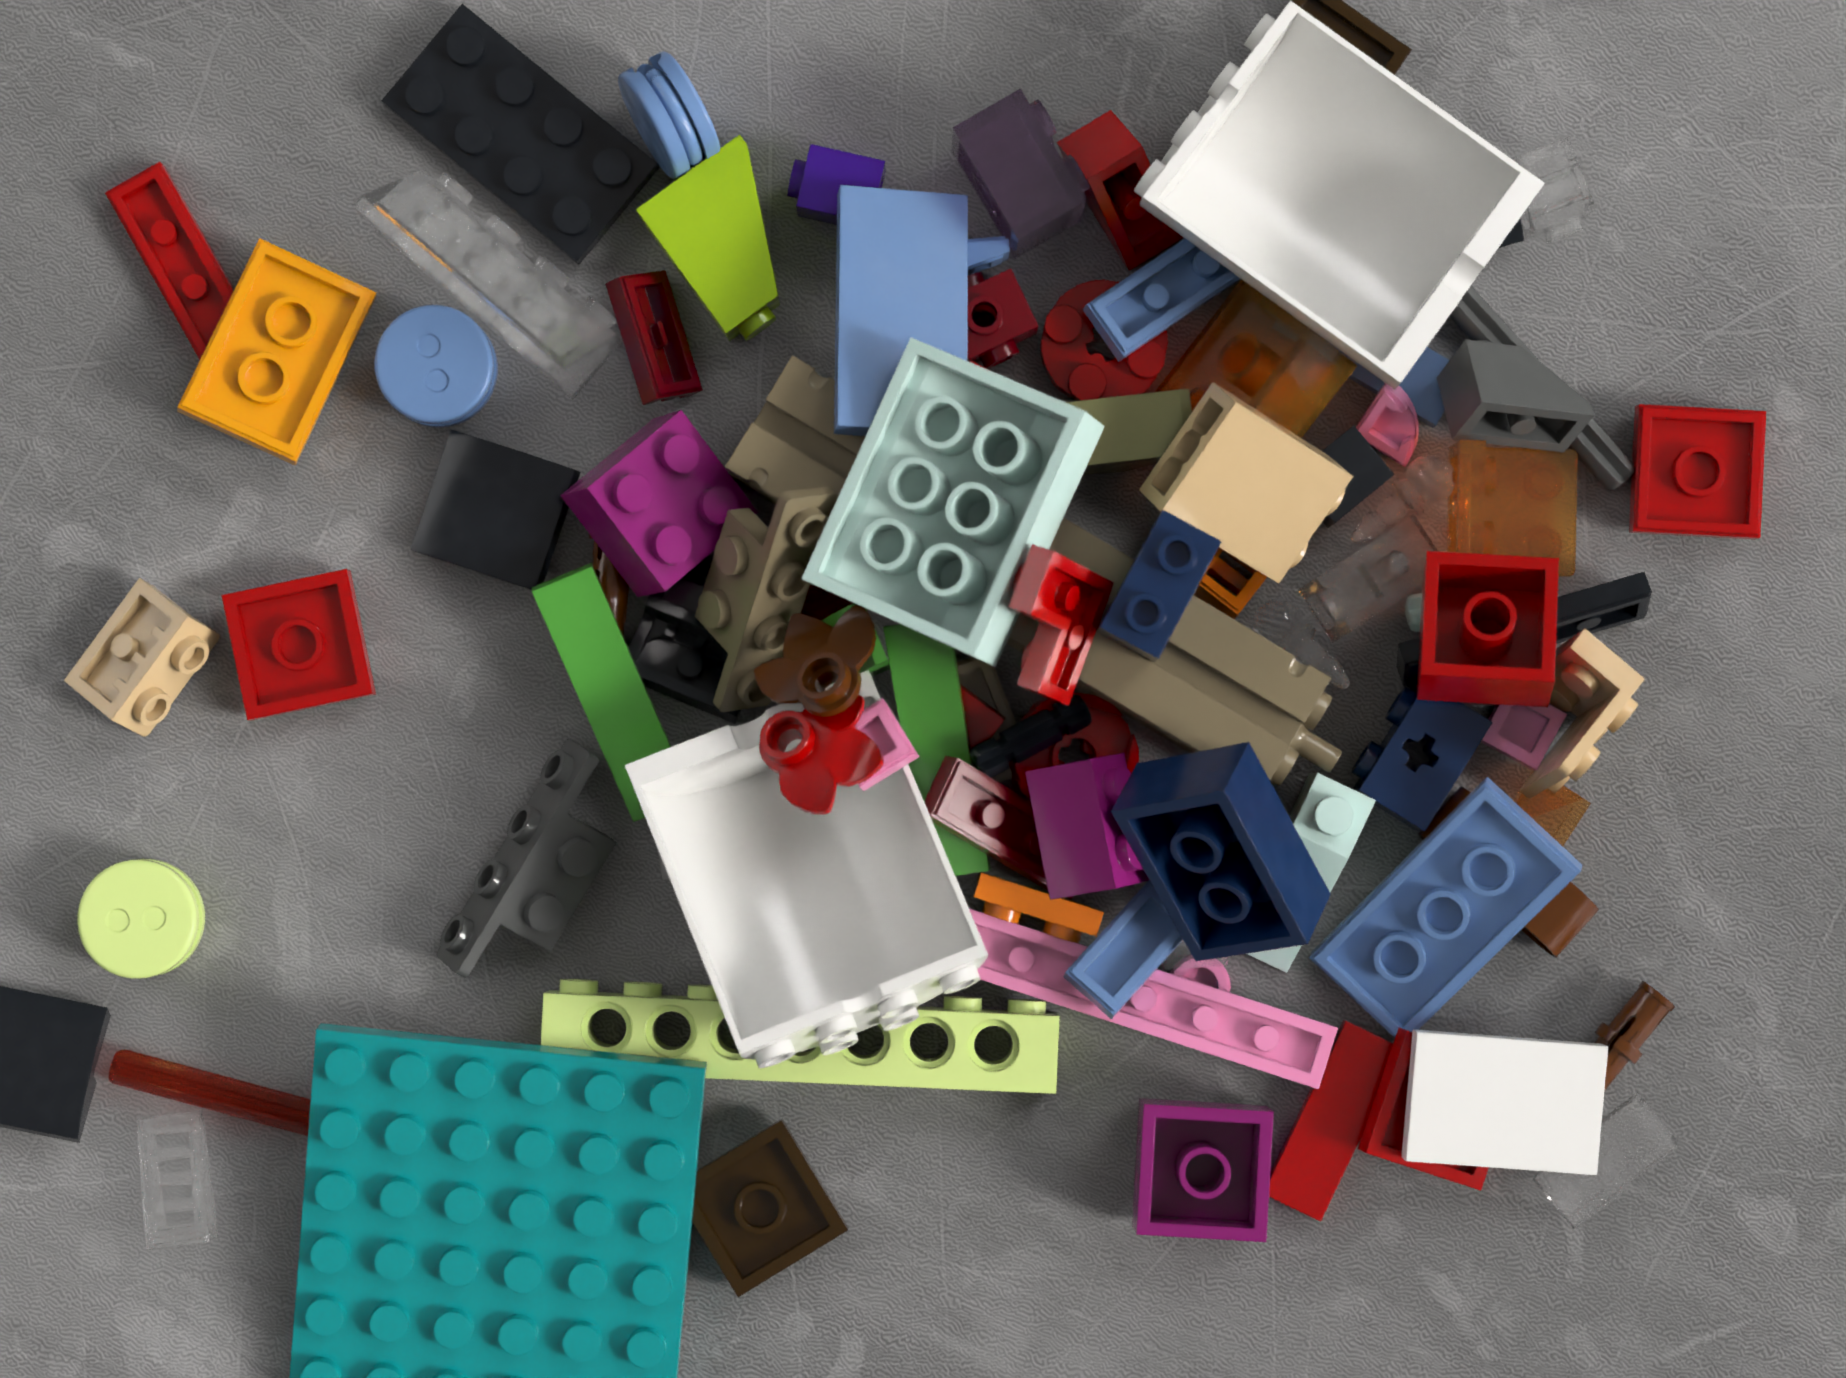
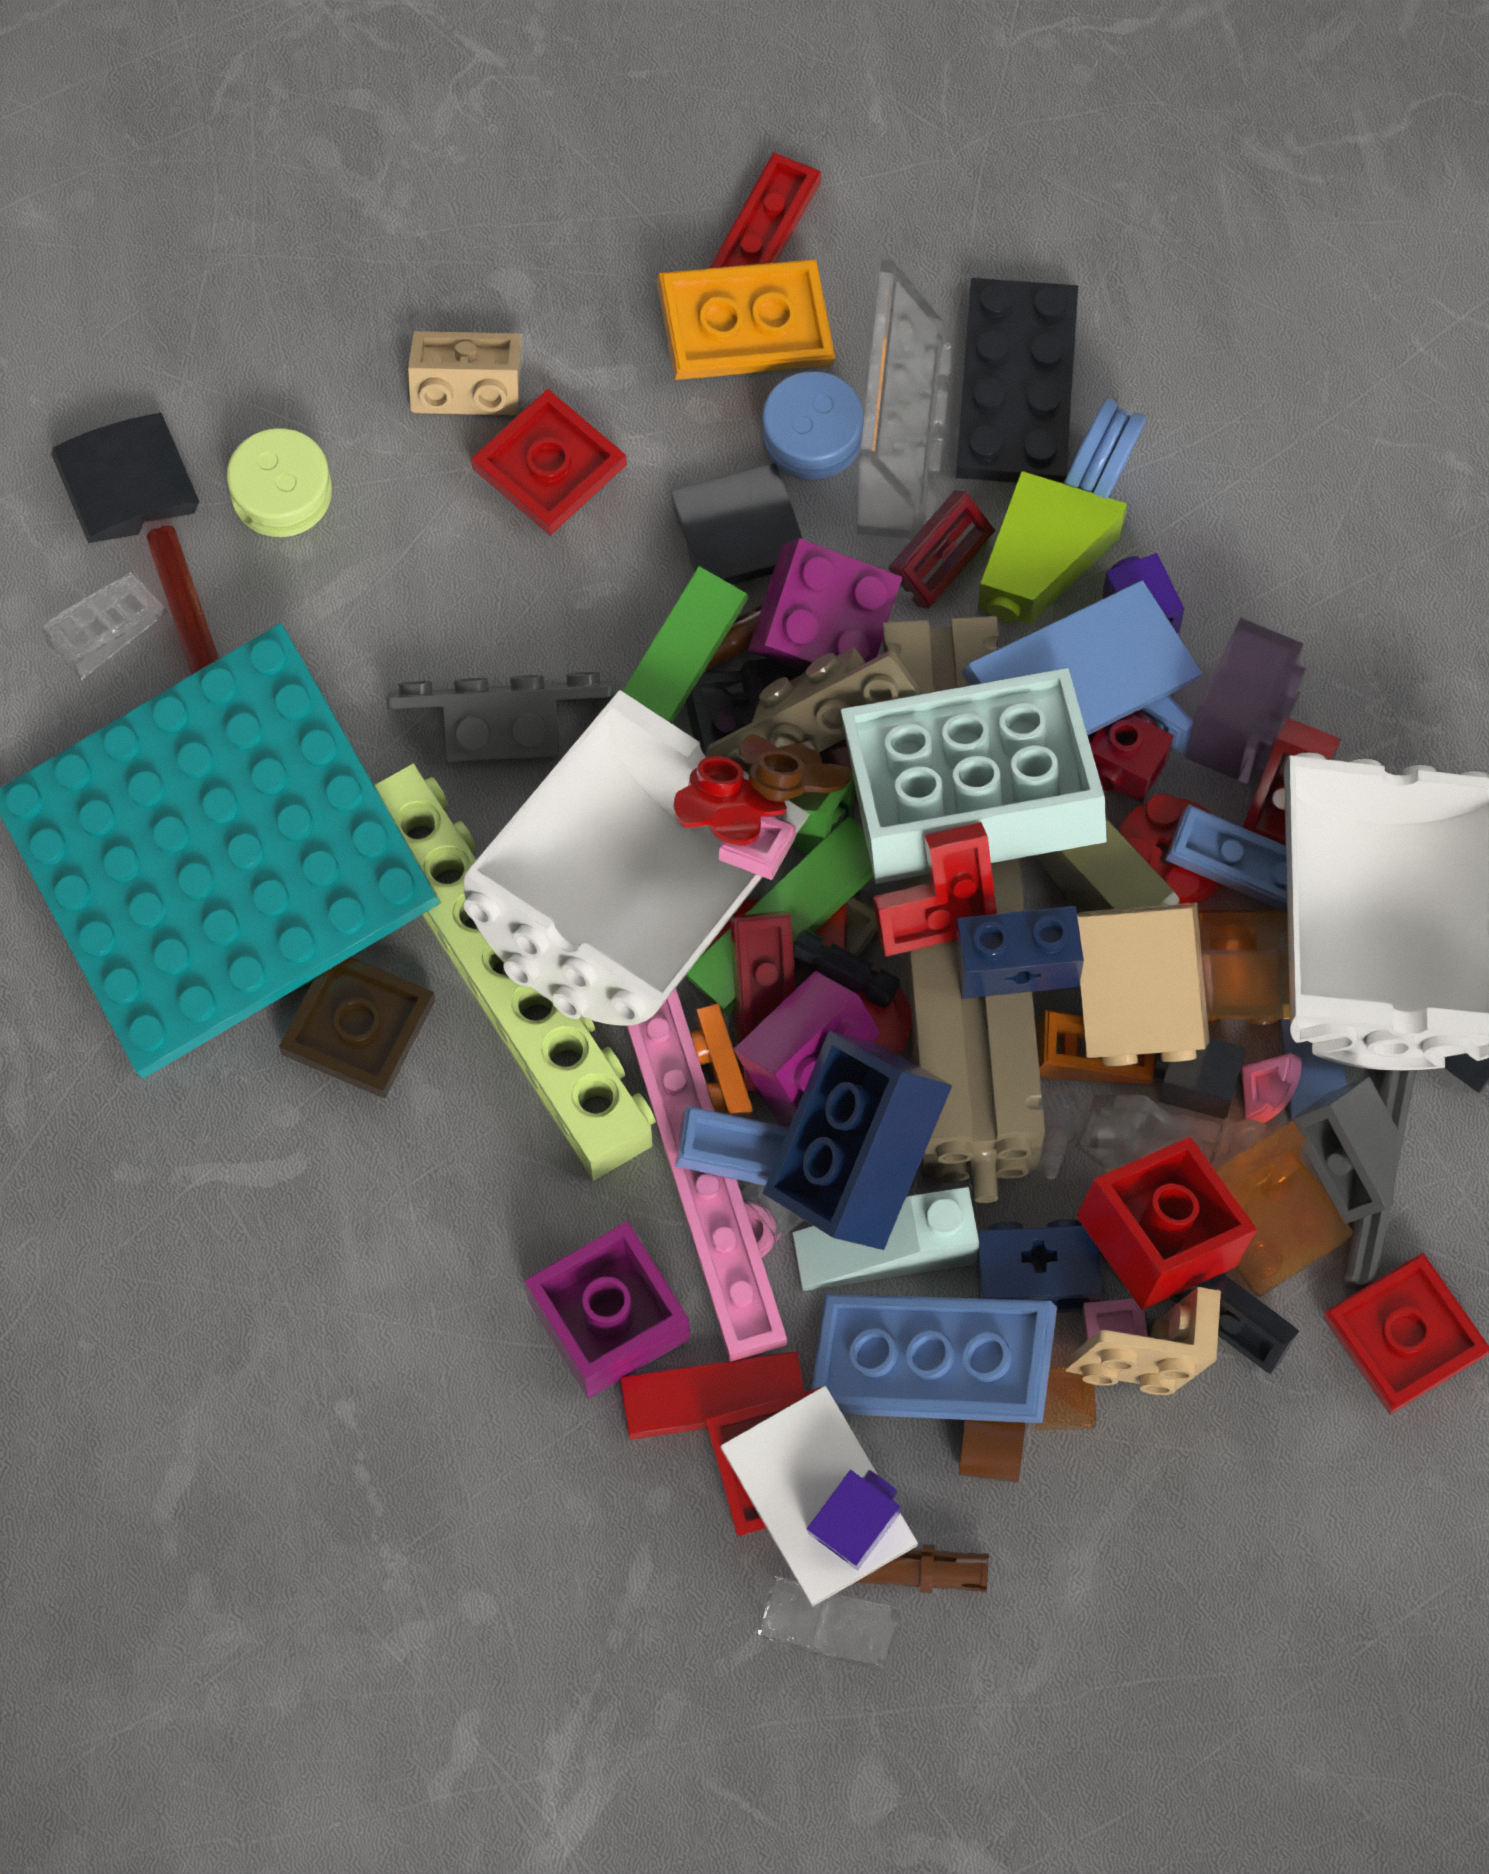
camera: 60 degrees right, 20 degrees down
none -> dark purple brick [807,1469,901,1571]

